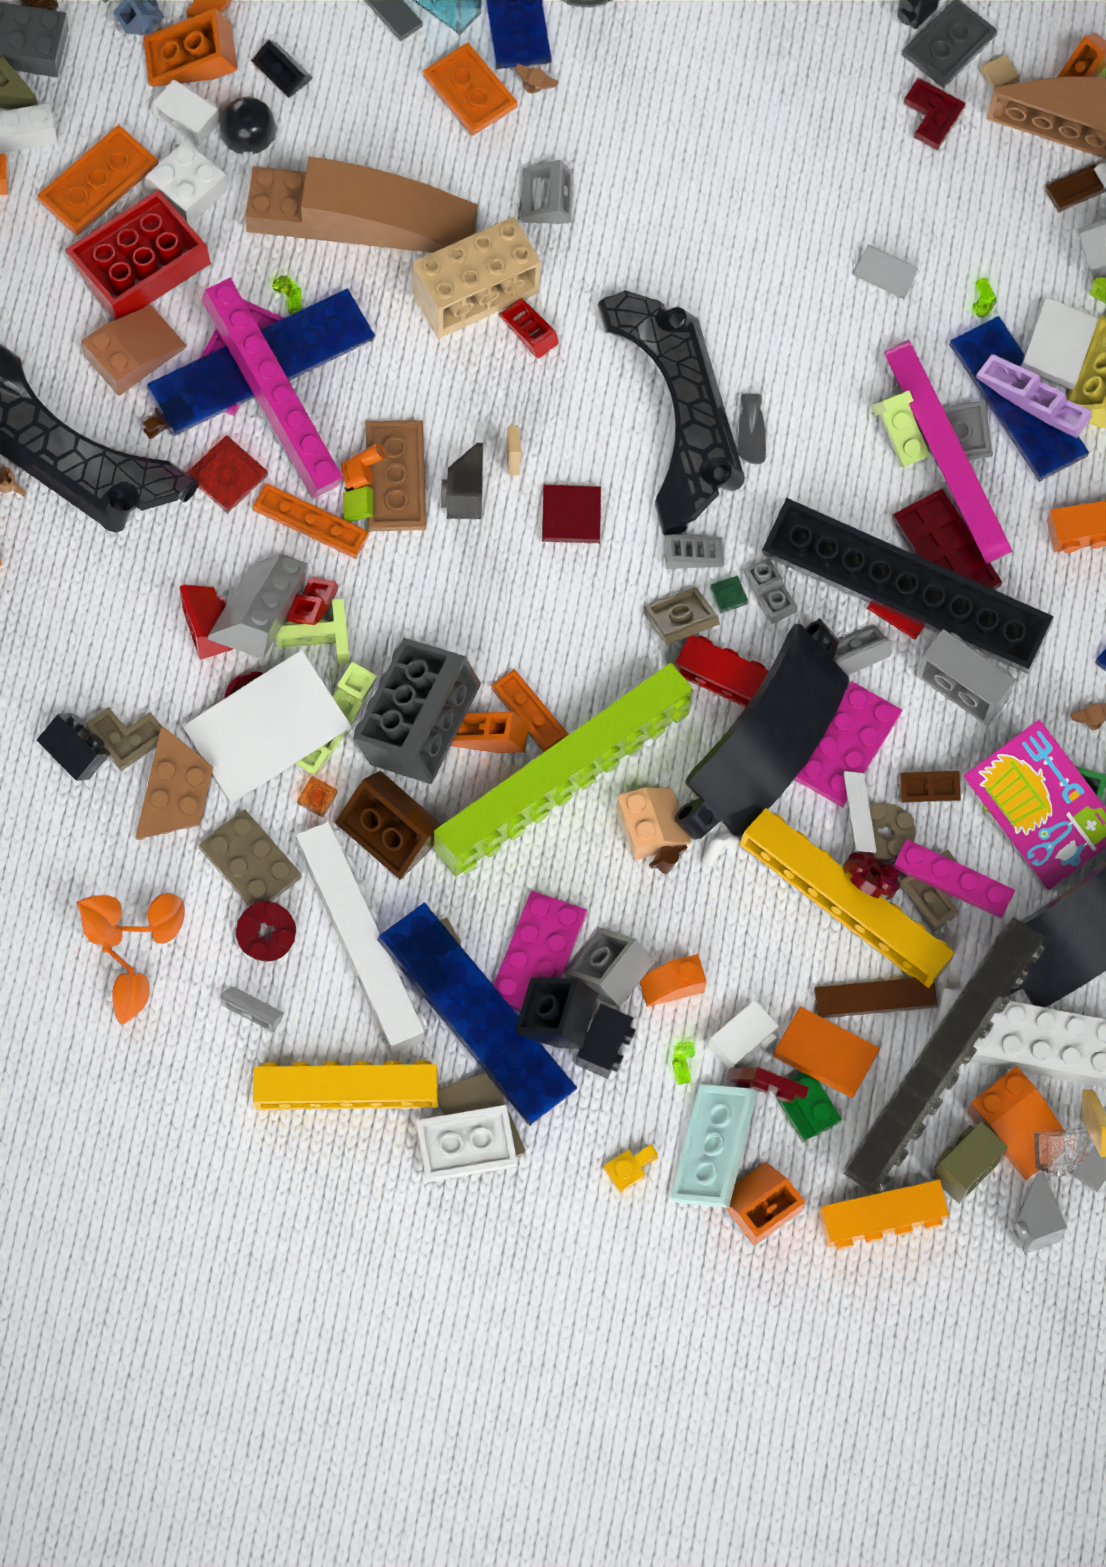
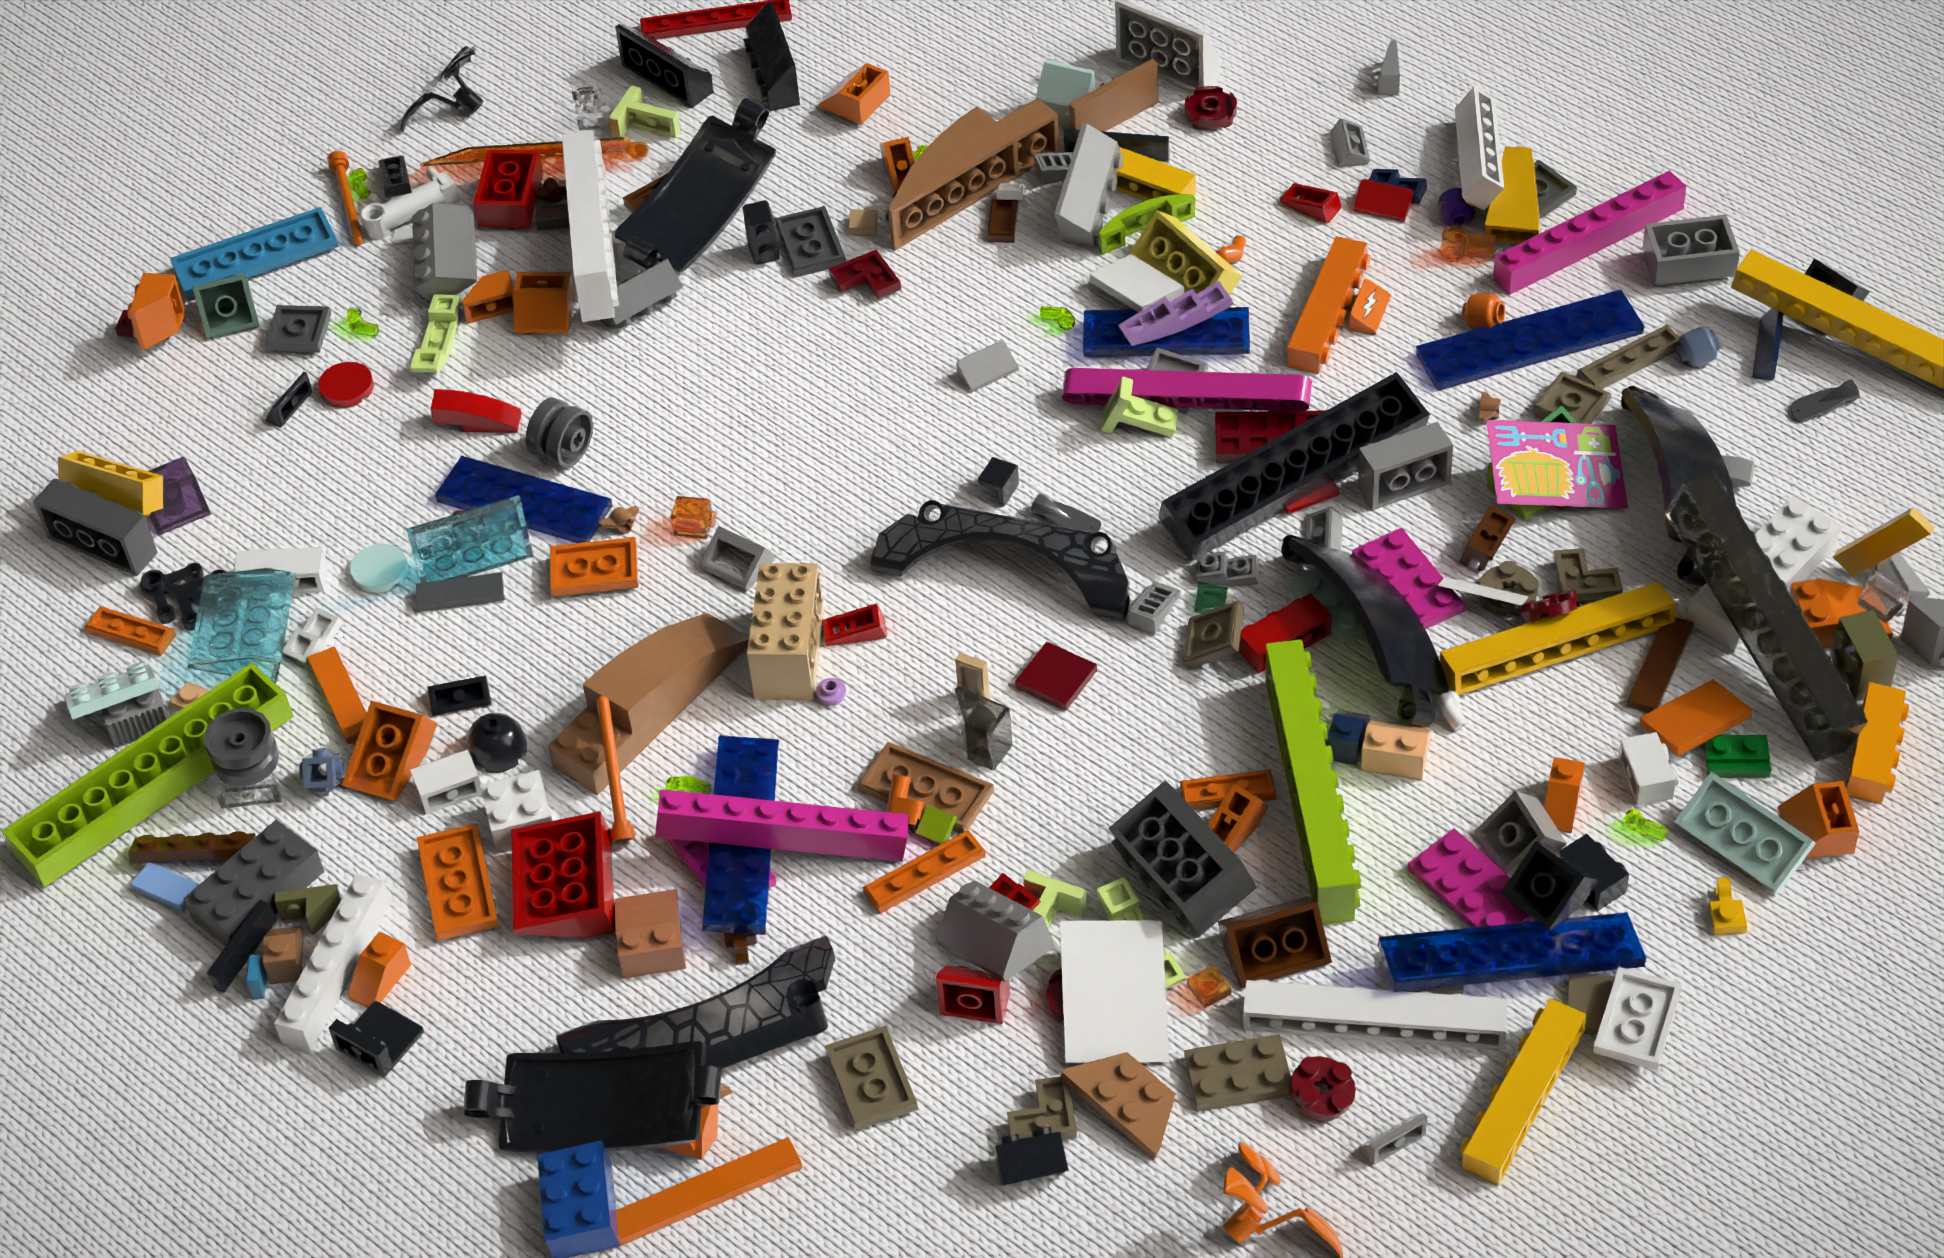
camera: 50 degrees left, 20 degrees down
clear red tile [186,435,268,513] -> none
reddish brown piece [649,845,688,874] -> none
dark red plate [726,1067,809,1103] -> none
dark pink plate [893,839,1015,919] -> none
none -> orange piece [597,696,635,842]
none -> clear orange brick [670,496,716,539]
none -> lavender plate [816,678,846,706]
none -> dark tan plate [825,1026,918,1130]
none -> black panel [978,457,1019,506]
none -> dark blue slope [1327,709,1370,765]

